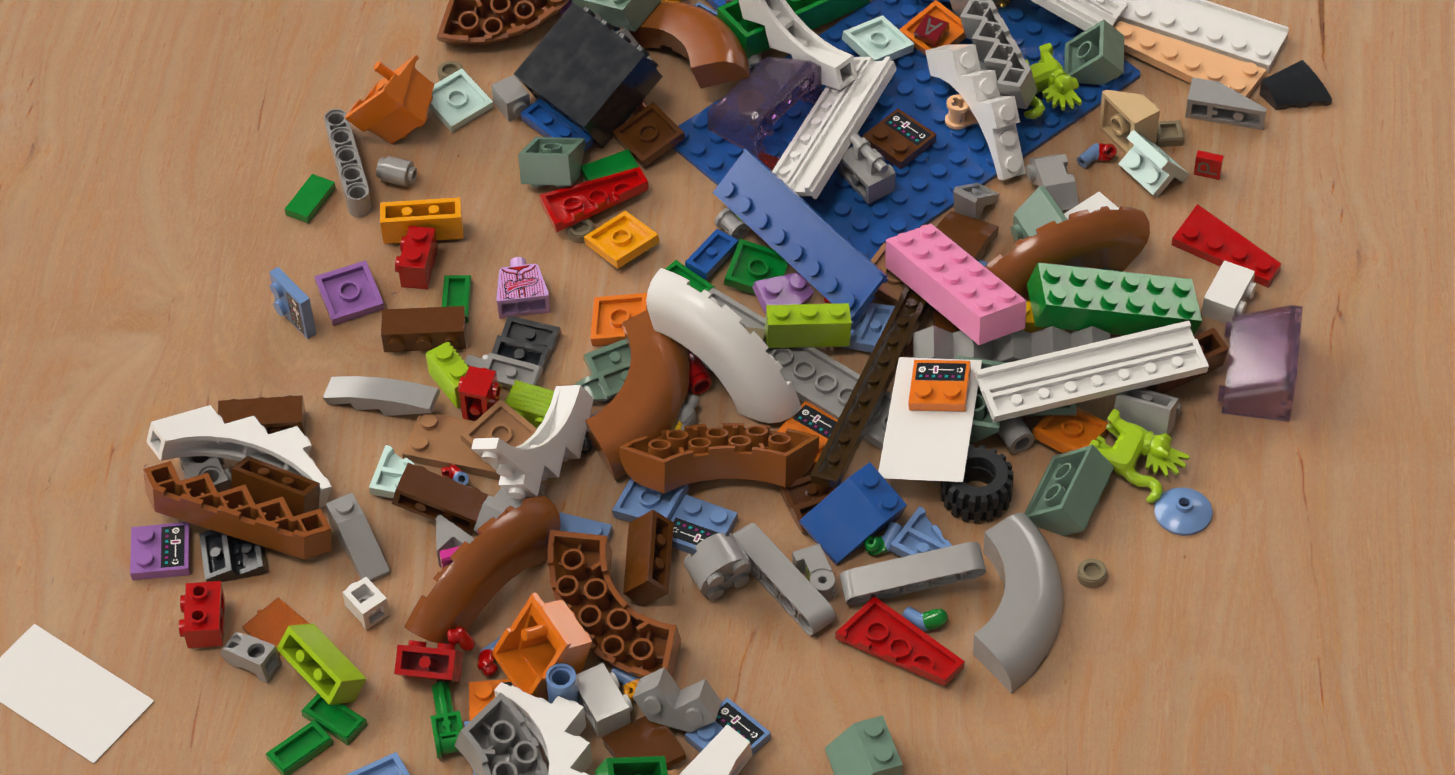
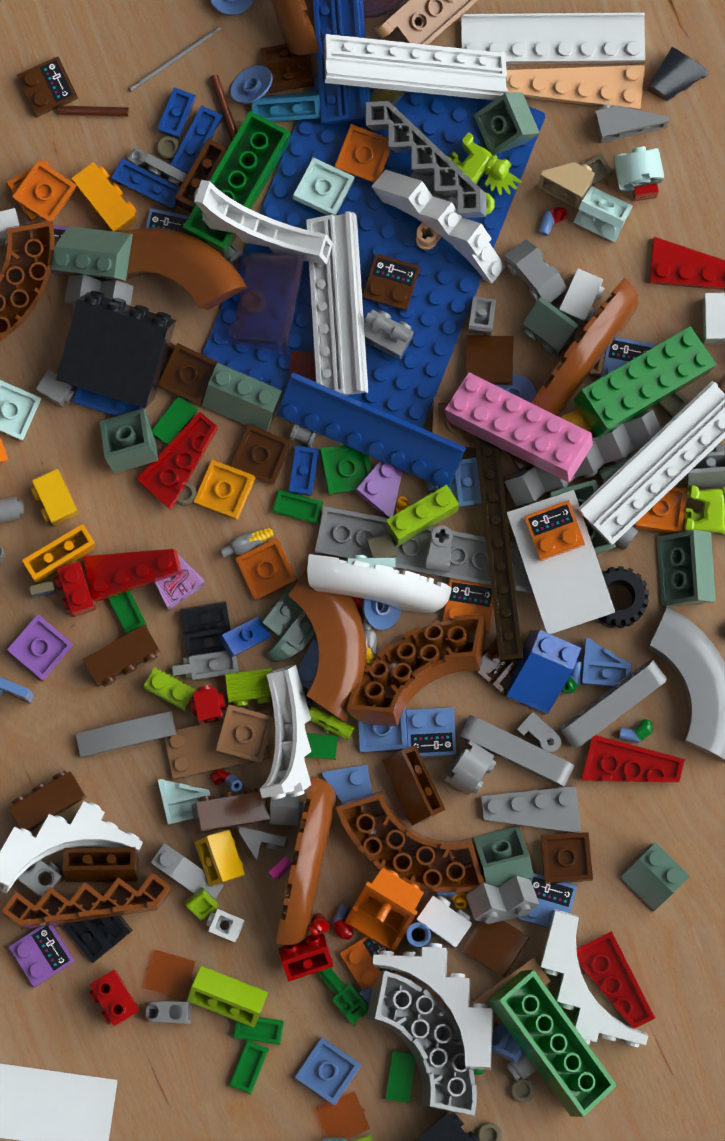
camera: 30 degrees left, 30 degrees up
dark red tile [914,14,949,47] -> none
none -> dark tan tile [29,581,57,598]
none -> yellow brick [31,469,79,526]
none -> red wing [83,549,182,602]
none -> lime tile [185,887,219,921]
none -> yellow brick [194,830,245,887]
none -> sand green slope [202,363,284,431]
none -> blue plate [219,616,271,658]
none -> light grey piece [220,528,274,558]
none -> reddish brown plate [231,424,292,485]
none -> green tile [305,733,338,760]
none -> lime pin [309,706,355,741]
none -> medium blue dish [362,599,402,630]
none -> light grey piece [425,525,453,573]
none -> sand green slope [473,826,534,887]
none -> light grey wing [481,786,581,833]
none -> reddish brown plate [540,832,593,884]
none -> light aqua brick [614,146,664,191]

